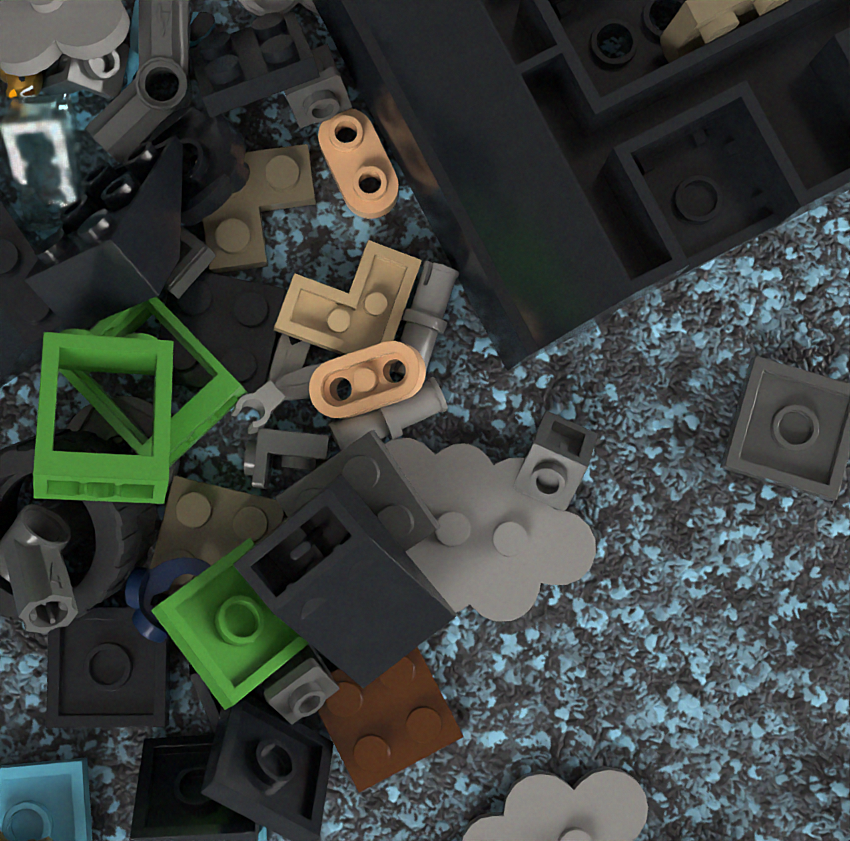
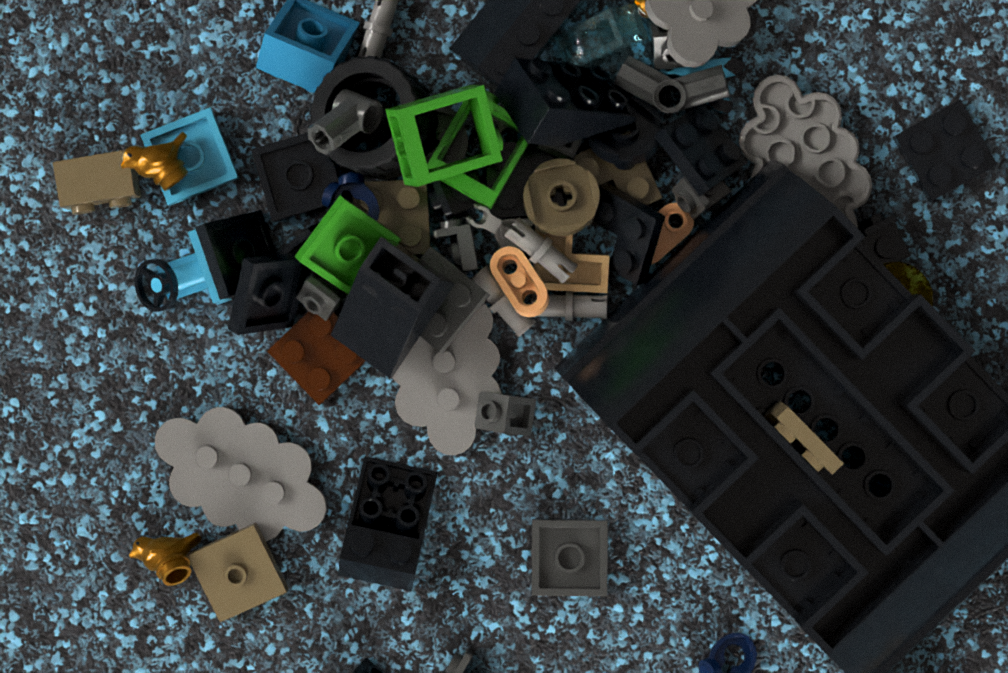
camera: 75 degrees right, 5 degrees up
none -> black slope [338,456,438,591]
none -> black bracket [428,169,480,219]
none -> light grey pin [504,217,578,284]
none -> dark tan plate [523,159,600,236]
none -> black plate [593,183,665,286]

